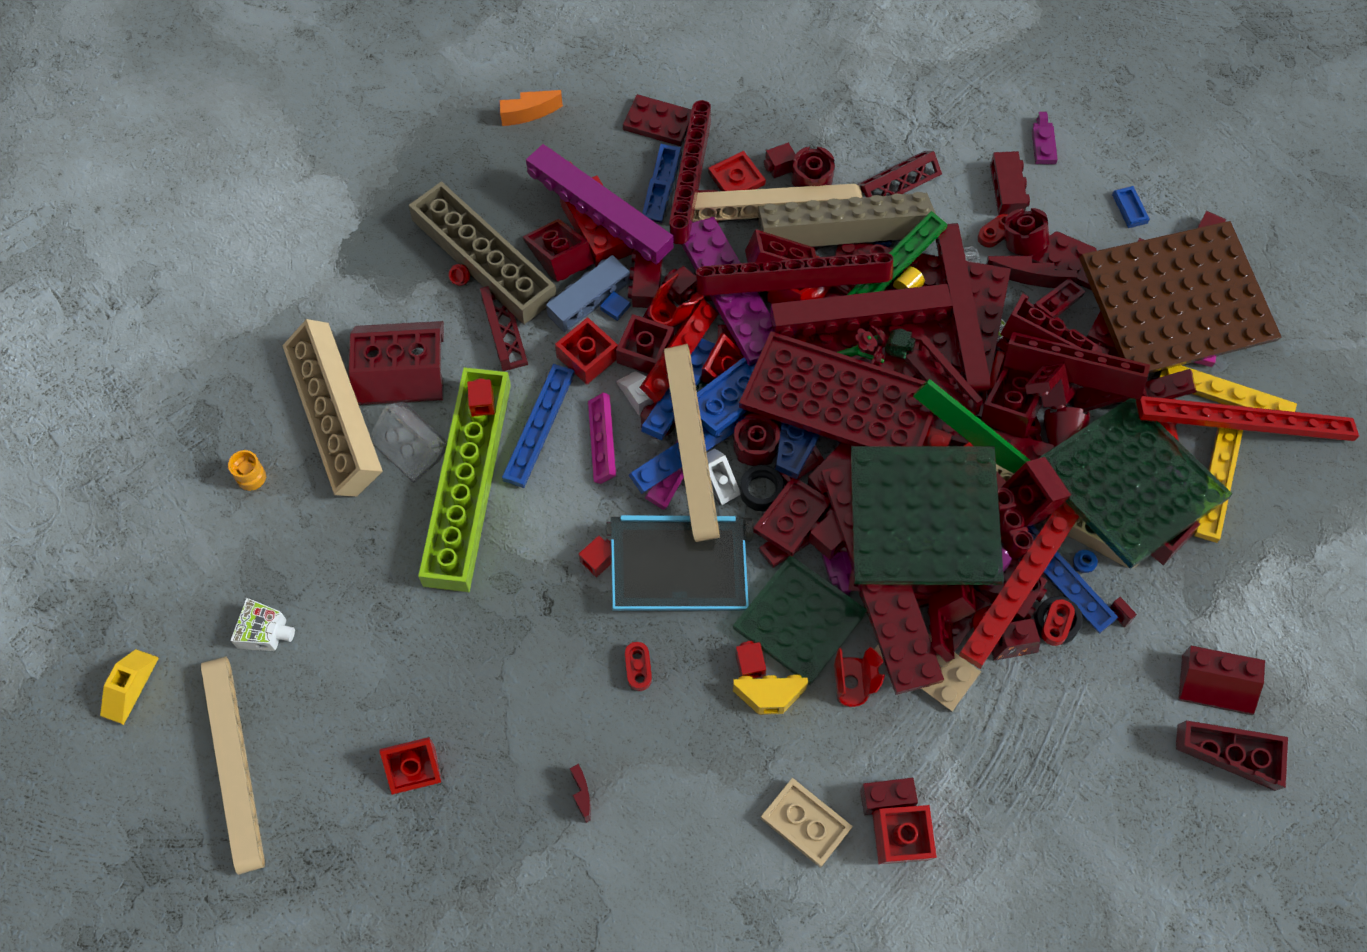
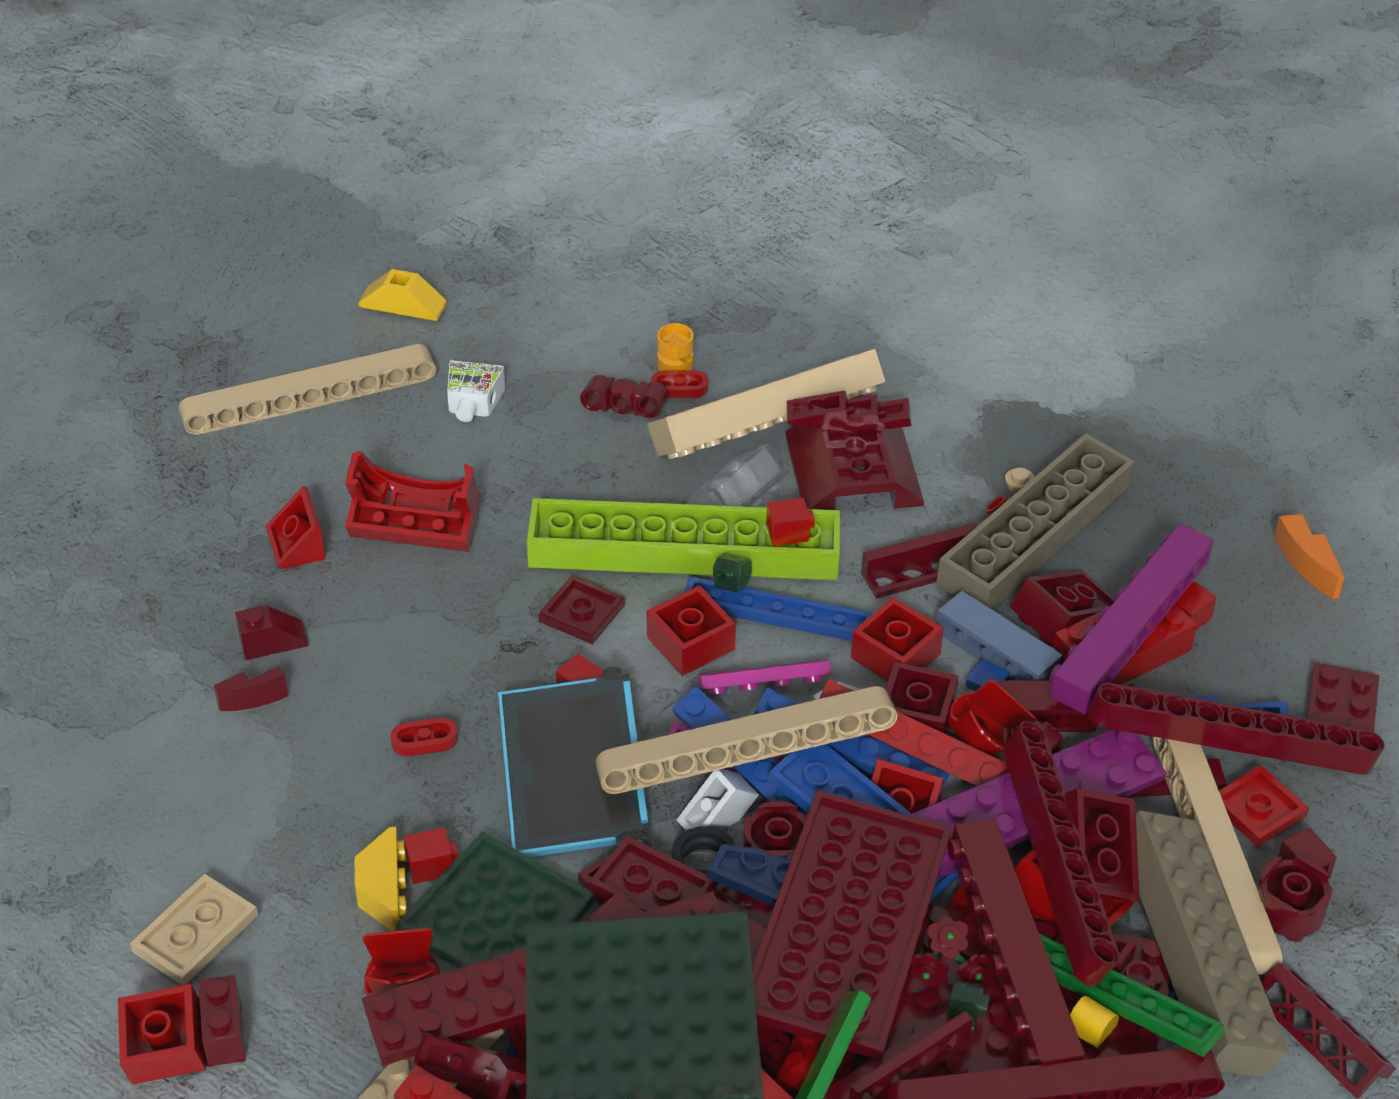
camera: 85 degrees right, 20 degrees down
none -> dark red slope [235,605,308,661]
none -> red piece [345,451,481,552]
none -> dark red tile [538,575,625,645]
none -> dark red piece [580,375,669,418]
none -> red brick [646,585,736,676]
none -> red plate [651,371,708,399]
none -> clear green plate [713,553,752,593]
none -> dark red slope [787,390,912,431]
none -> tan plate [1005,467,1035,494]

